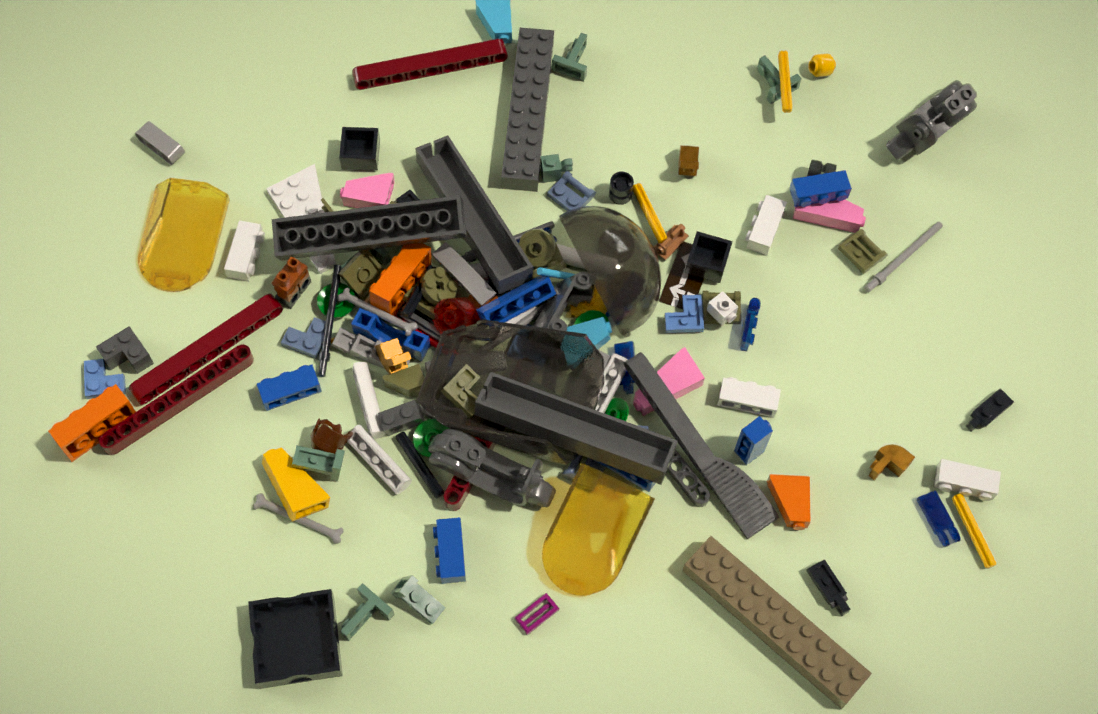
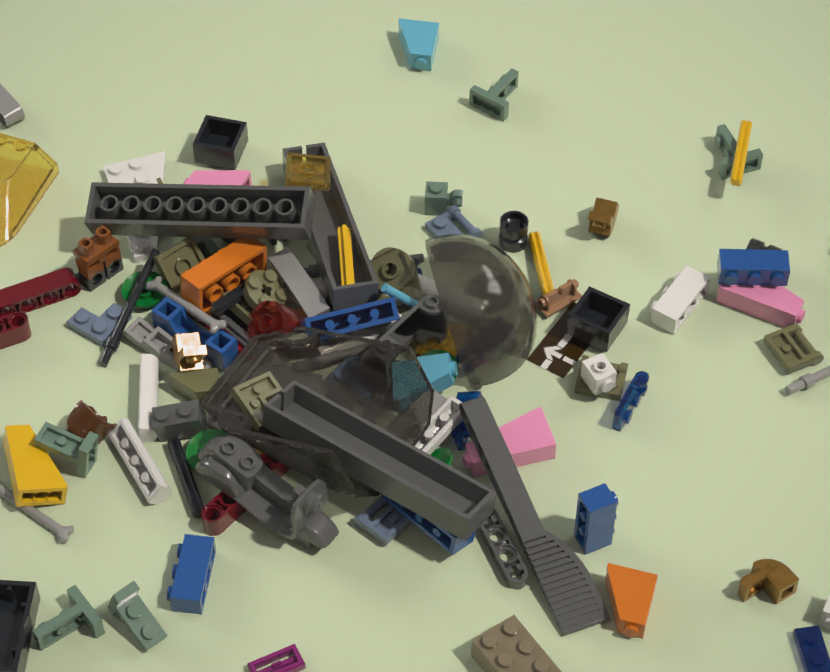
camera: 15 degrees right, 15 degrees down
white brick [224,221,265,281] -> none
blue brick [257,365,322,411] -> none
dark red beam [352,39,508,90] -> none
dark grey brick [501,27,554,192] -> none
clear yellow windscreen [542,463,655,596] -> none
medium blue plate [664,295,704,333] -> none
white brick [717,377,781,418] -> none
yellow head [808,53,836,77] -> none
none -> clear yellow plate [285,152,331,191]
none -> yellow axle [337,224,355,286]

